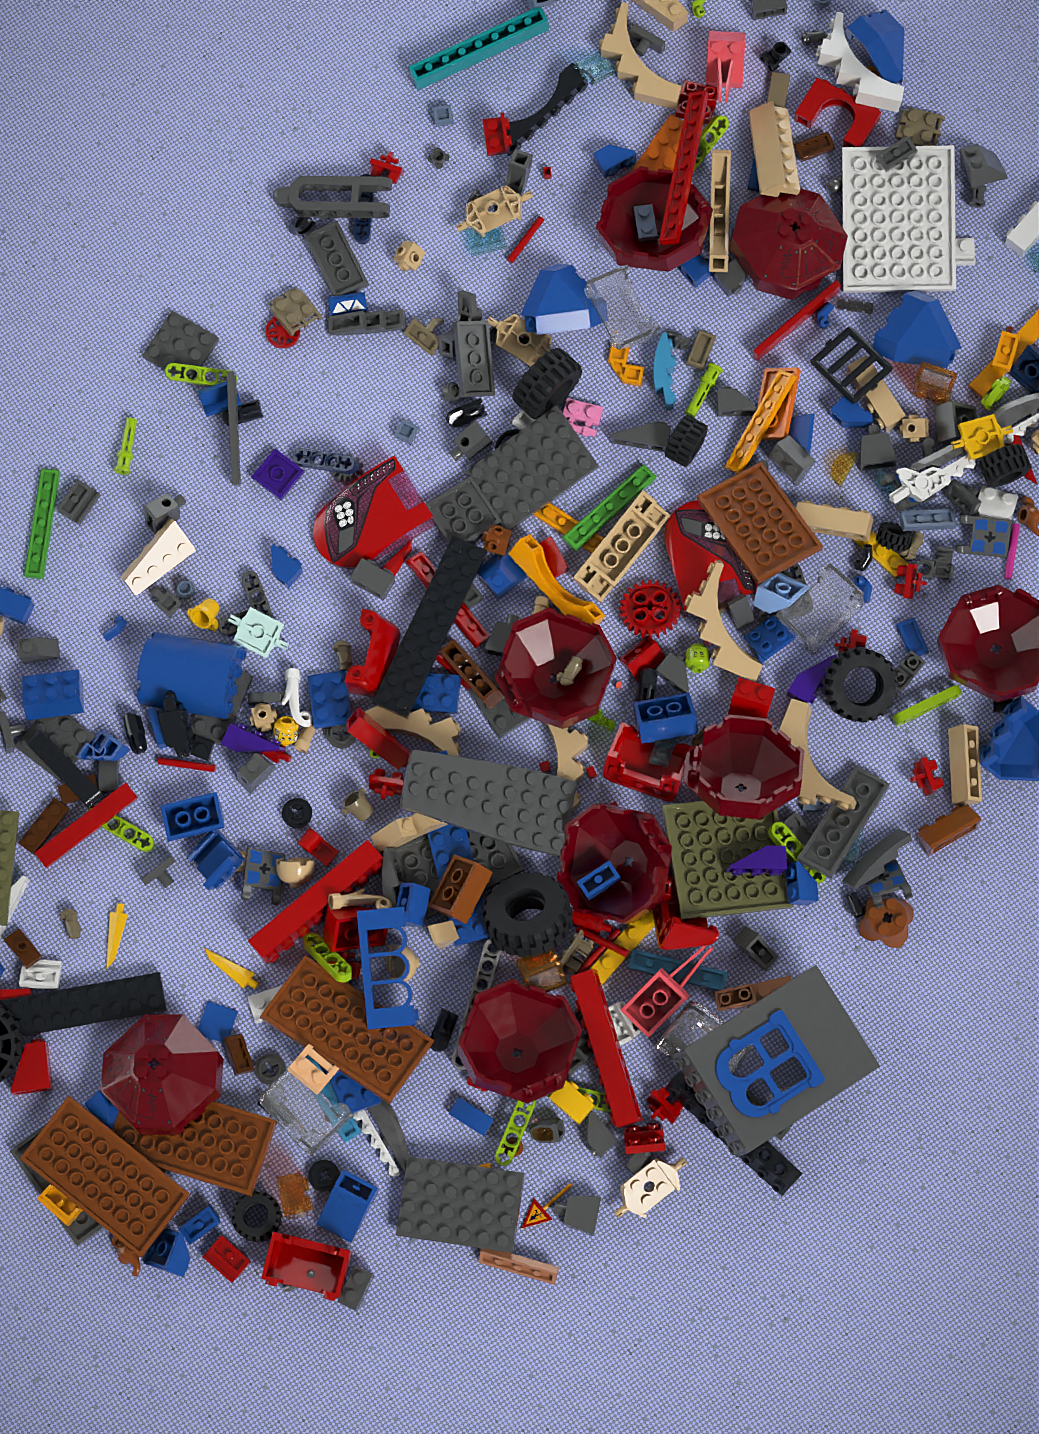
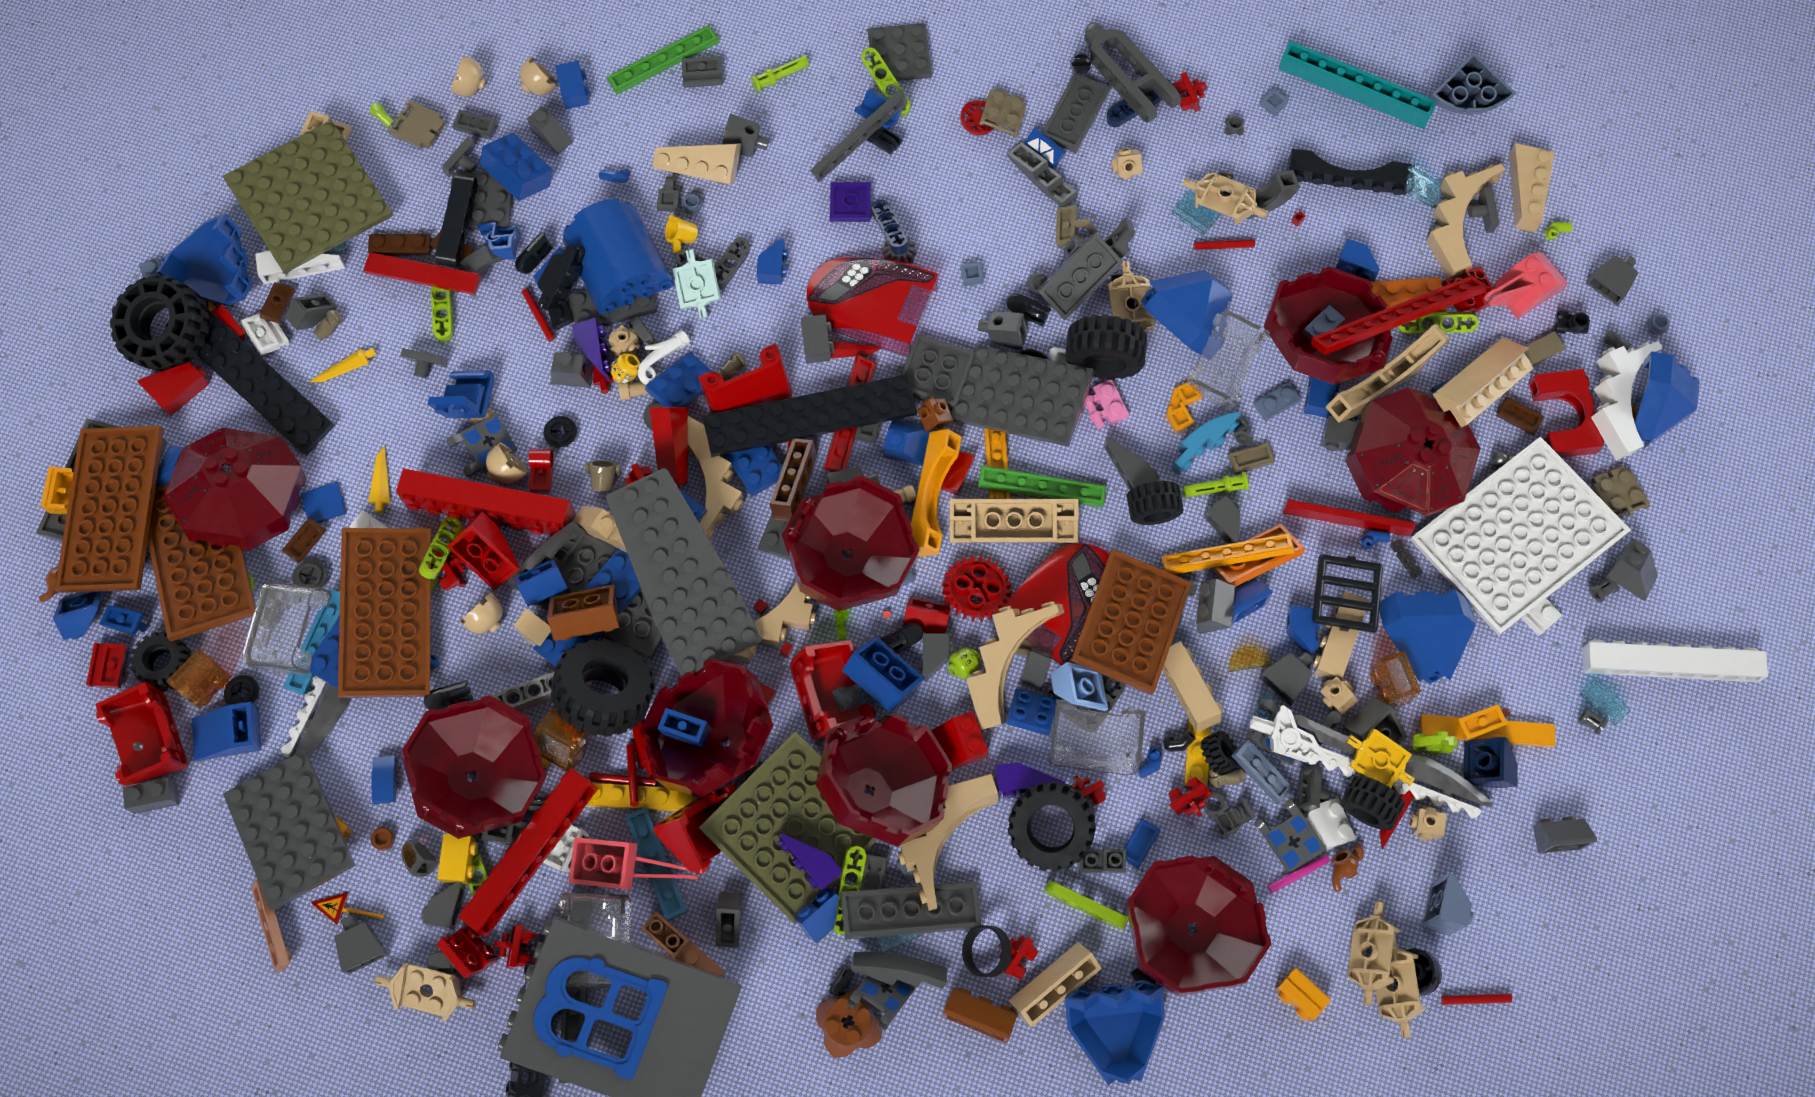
camera: 45 degrees right, 5 degrees down
blue slope [160,792,225,842] -> none
light nougat plate [287,1043,339,1095] -> none
tan plant [328,889,393,909] -> none
blue fence [357,907,419,1029] -> none
red bracket [482,112,512,156] -> none
lime beam [495,1100,536,1166] -> none
dark tan arm [556,656,583,686] -> none
dark tan hinge [559,929,594,975] -> none
dark grey plate [876,136,918,172] -> none
none -> dark grey slope [285,293,337,330]
none -> black tyre [962,925,1011,977]
none -> sand blue plate [1254,382,1301,422]

